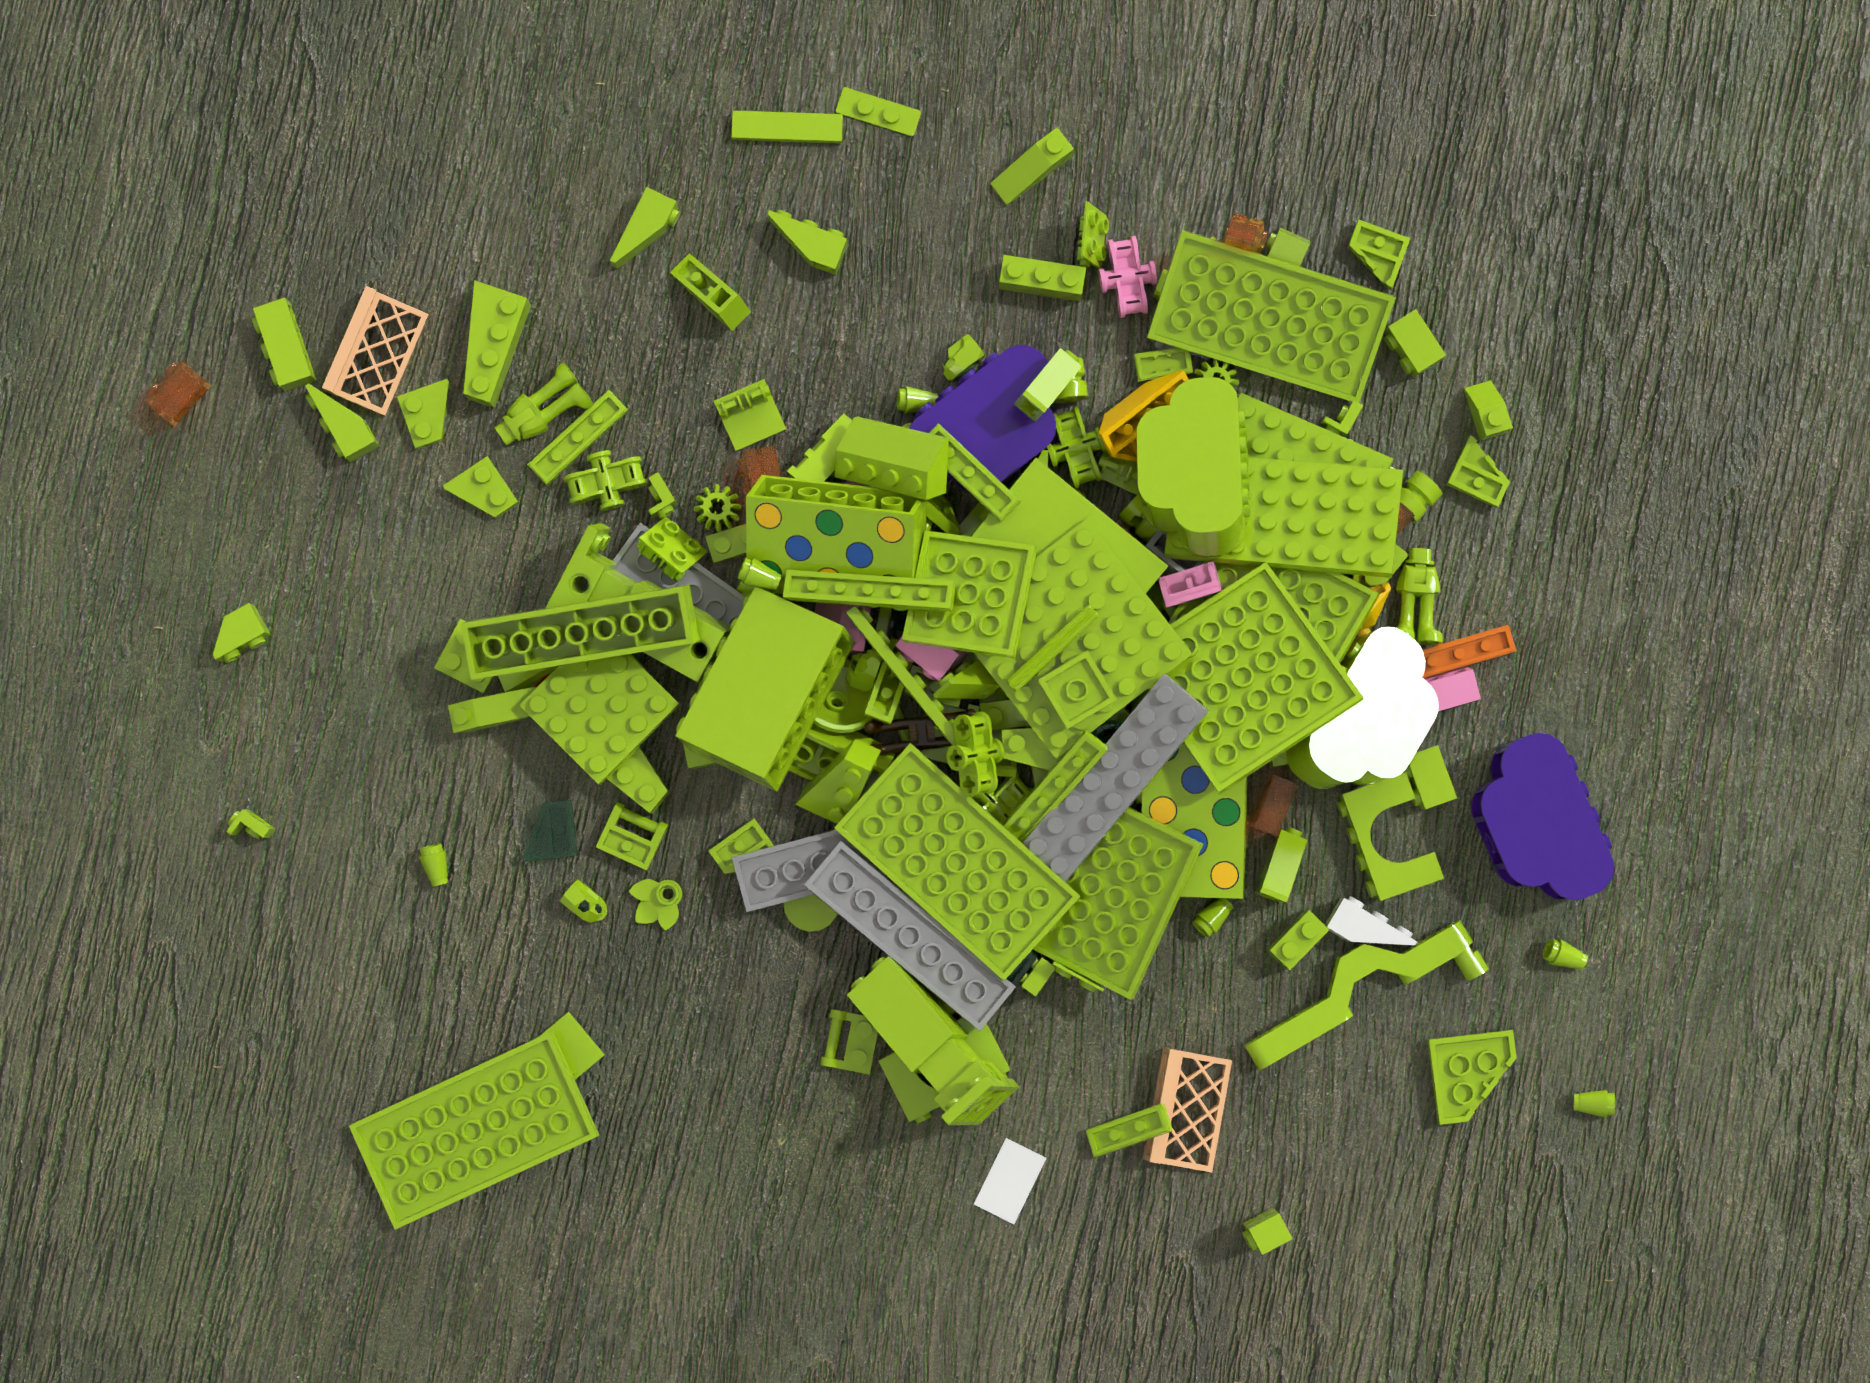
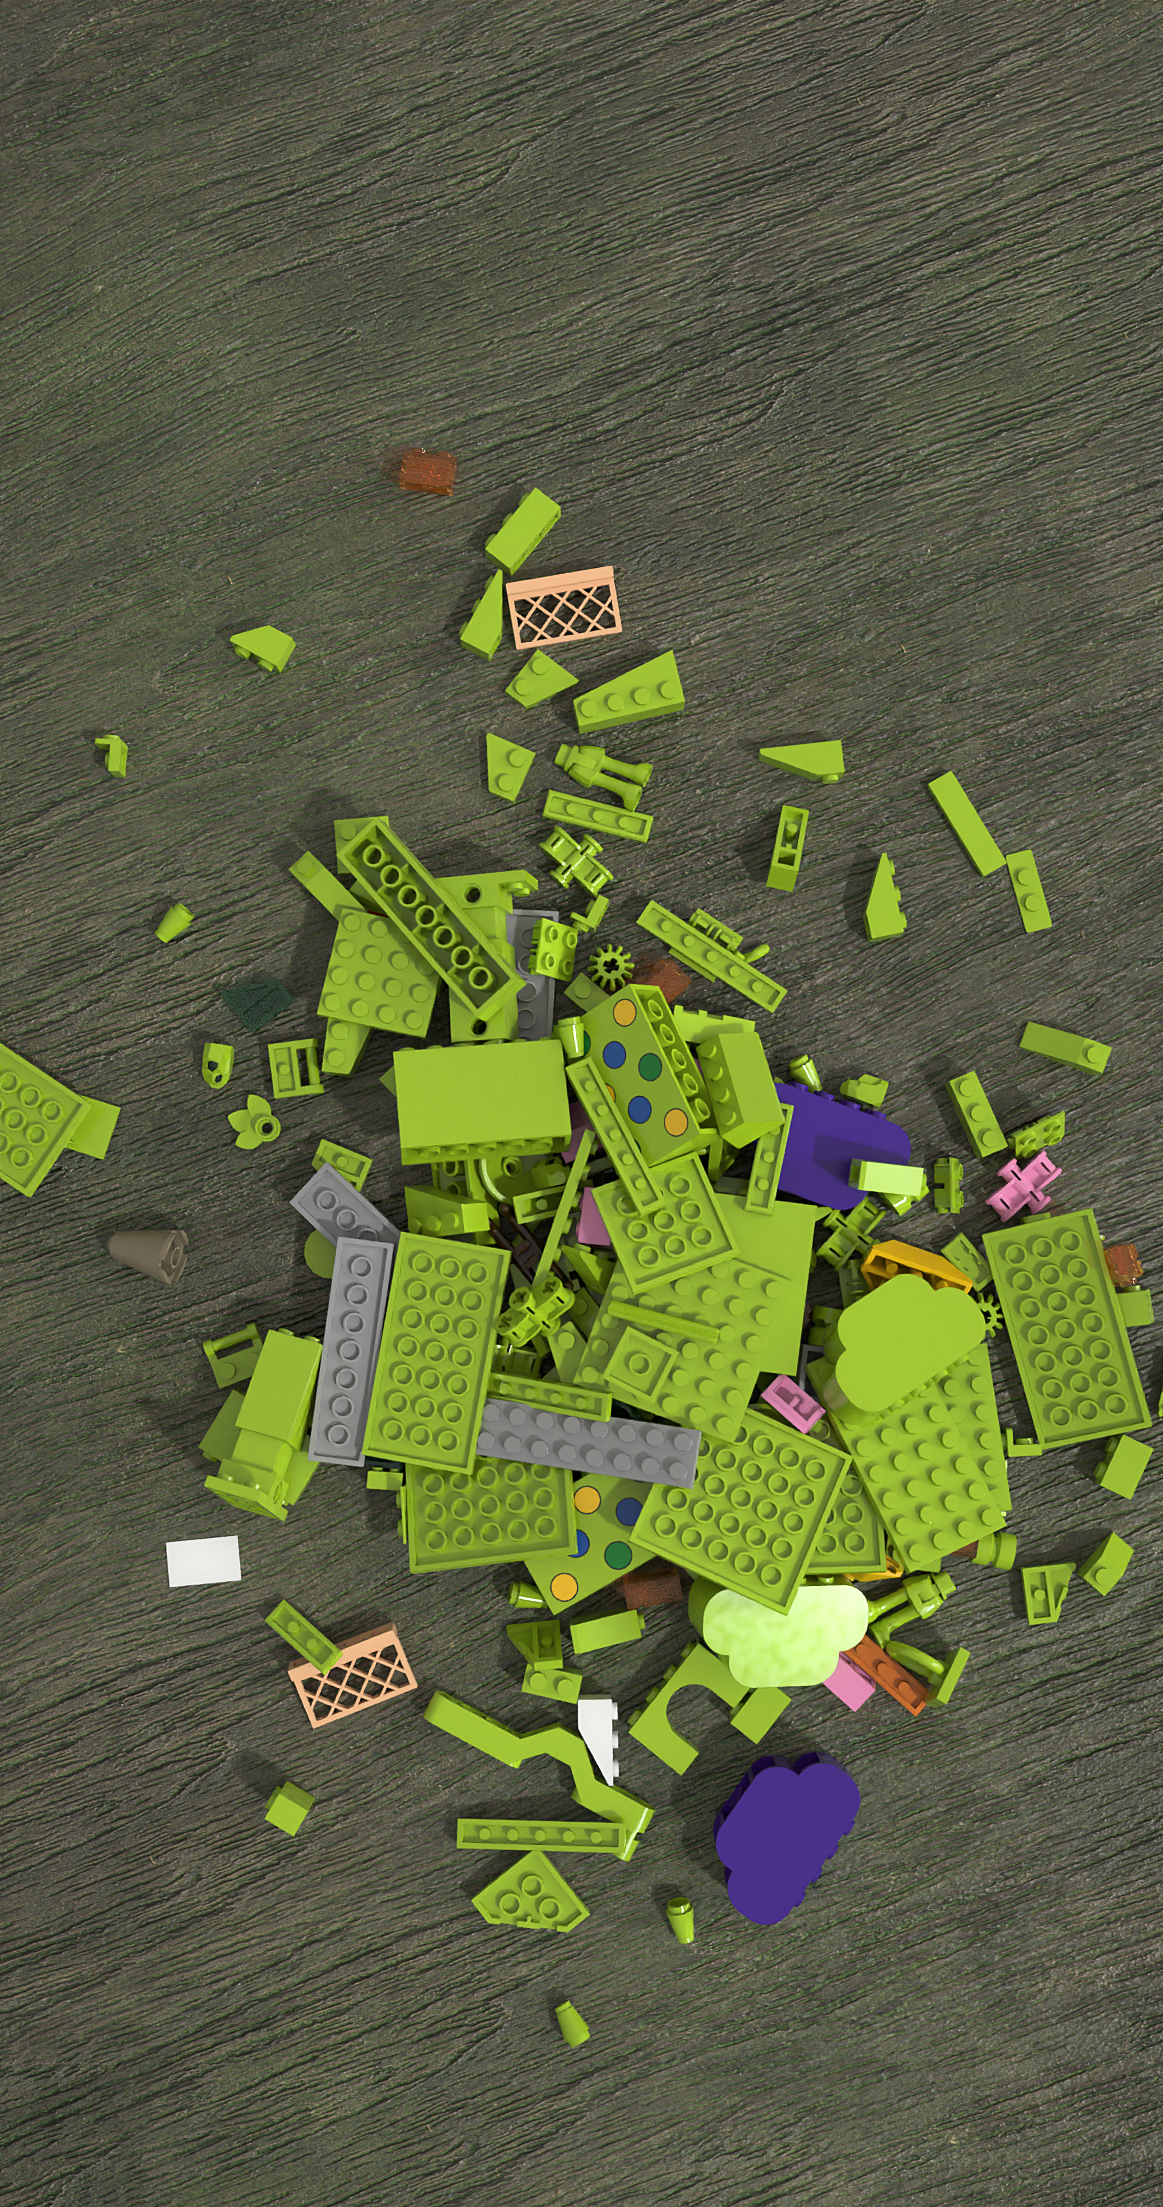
camera: 65 degrees right, 0 degrees up
none -> dark tan cone [107,1229,188,1285]
none -> lime plate [457,1818,626,1853]
none -> lime wing [506,1620,563,1671]
none -> lime plate [636,900,788,1014]
none -> lime piece [733,943,770,963]
none -> lime tile [886,1641,970,1708]
none -> lime hinge [934,1158,964,1214]

